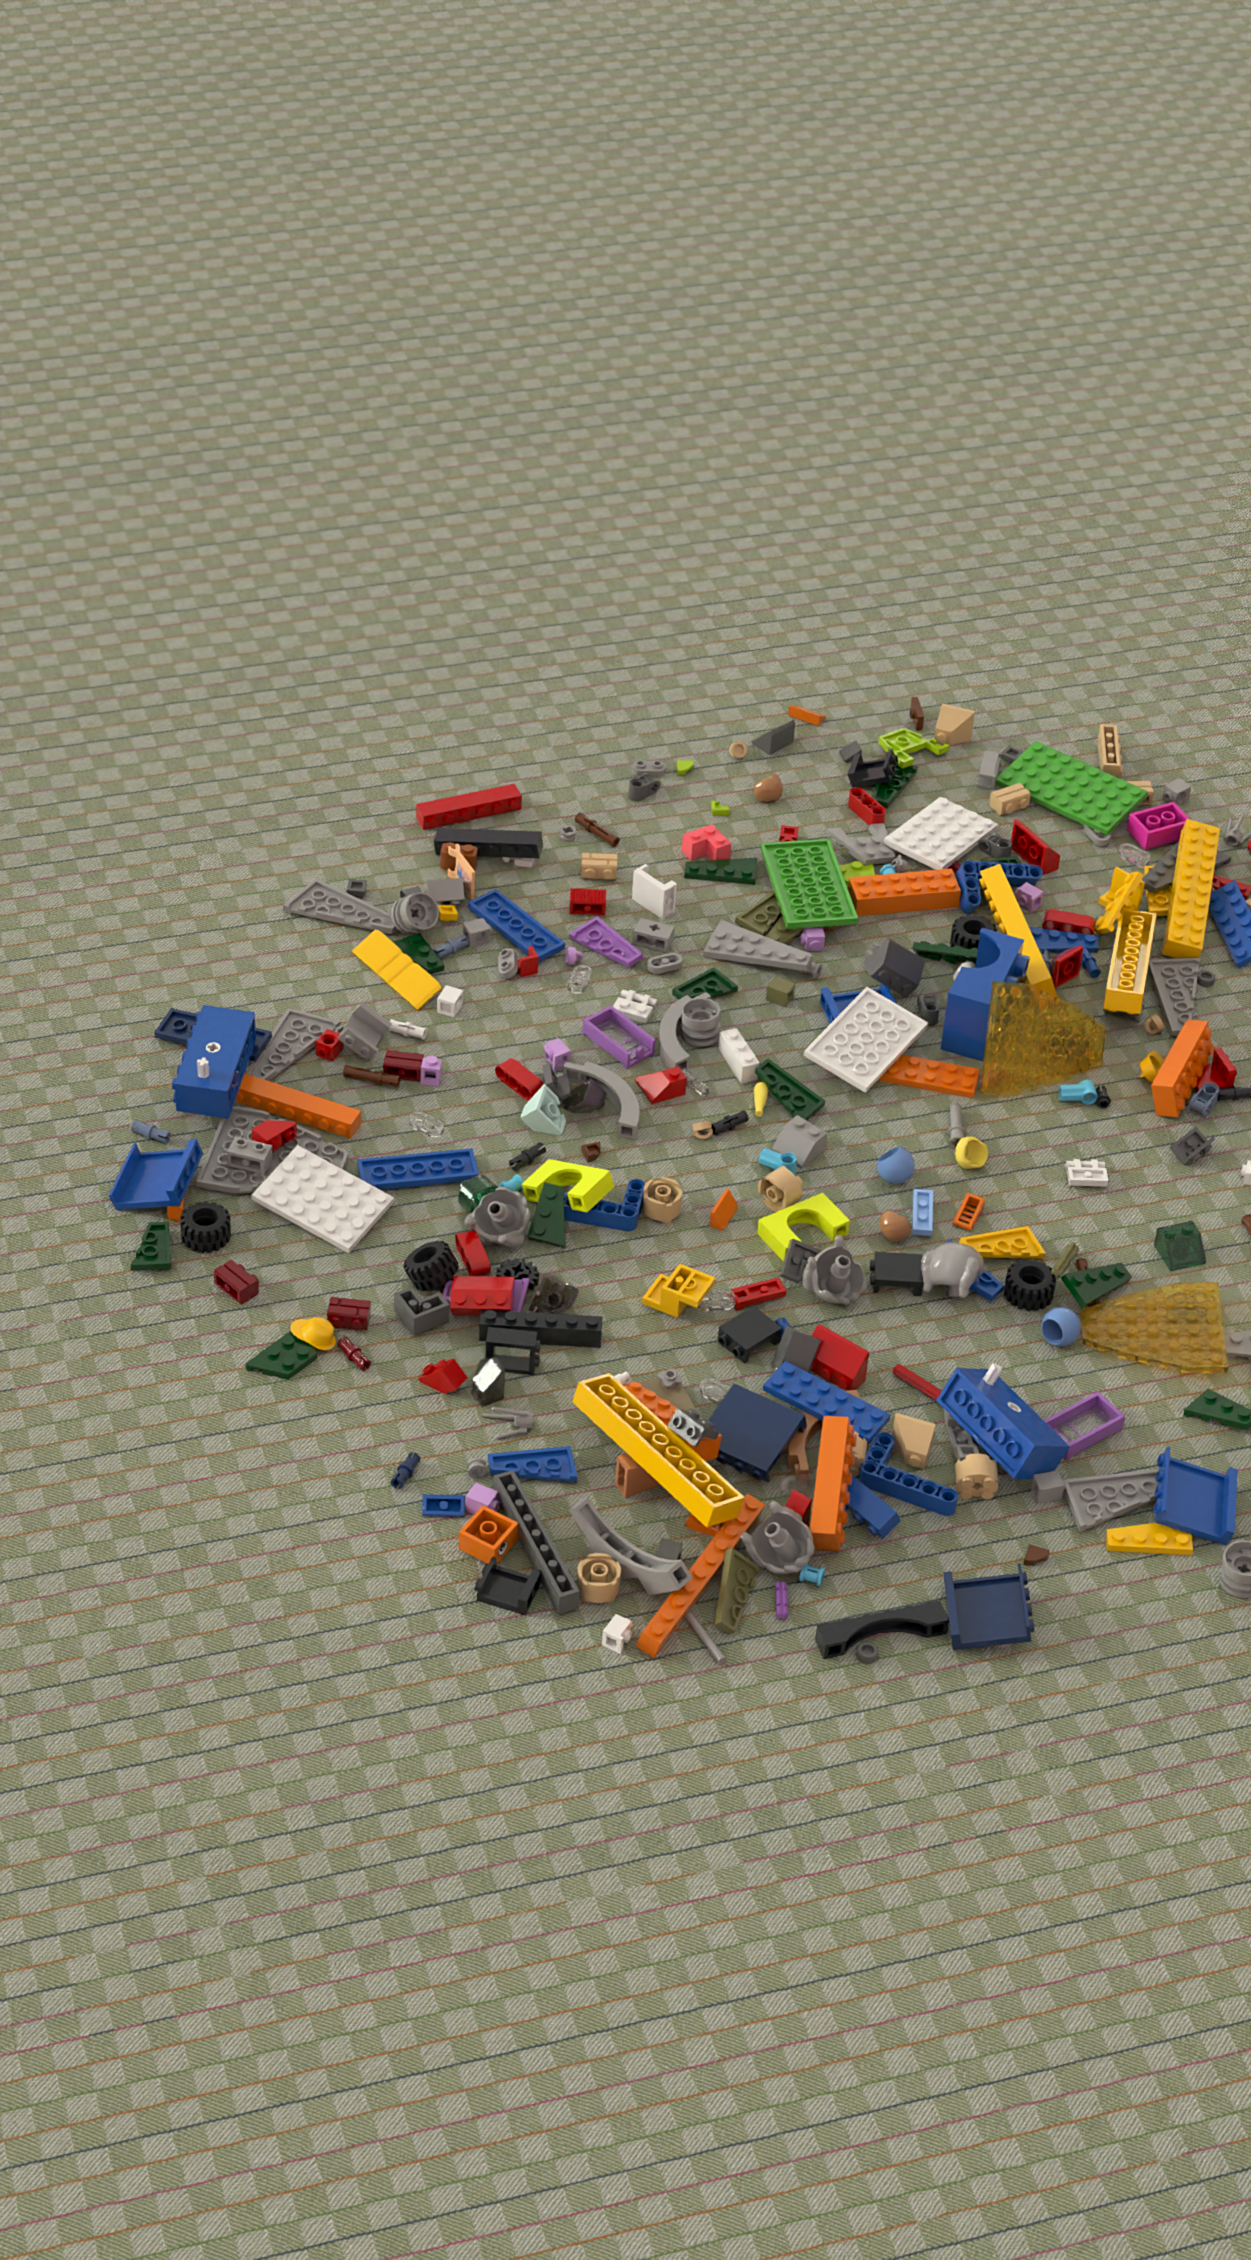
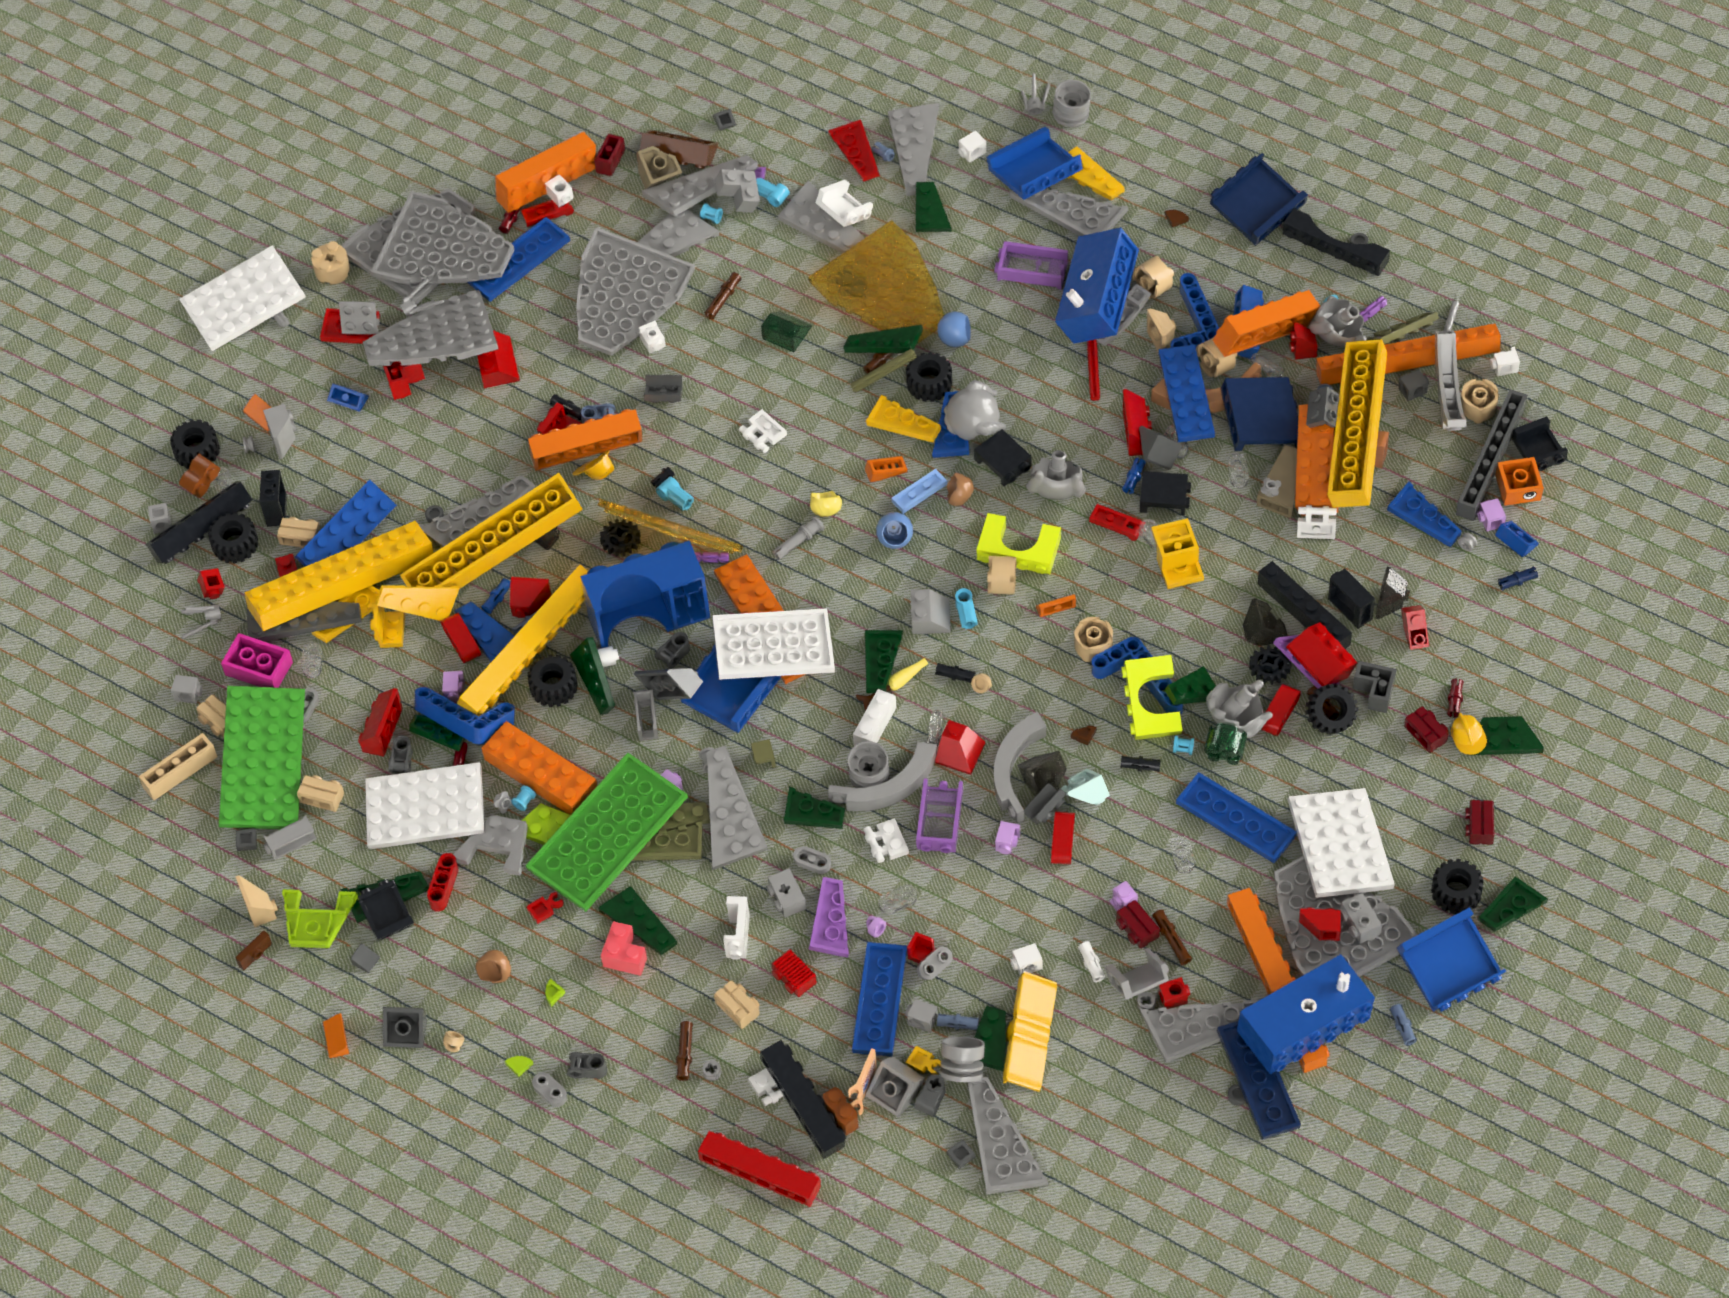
camera: 125 degrees left, 15 degrees up
light grey plant [482,1407,533,1439] -> none
dark grey plate [780,1239,821,1283] -> none

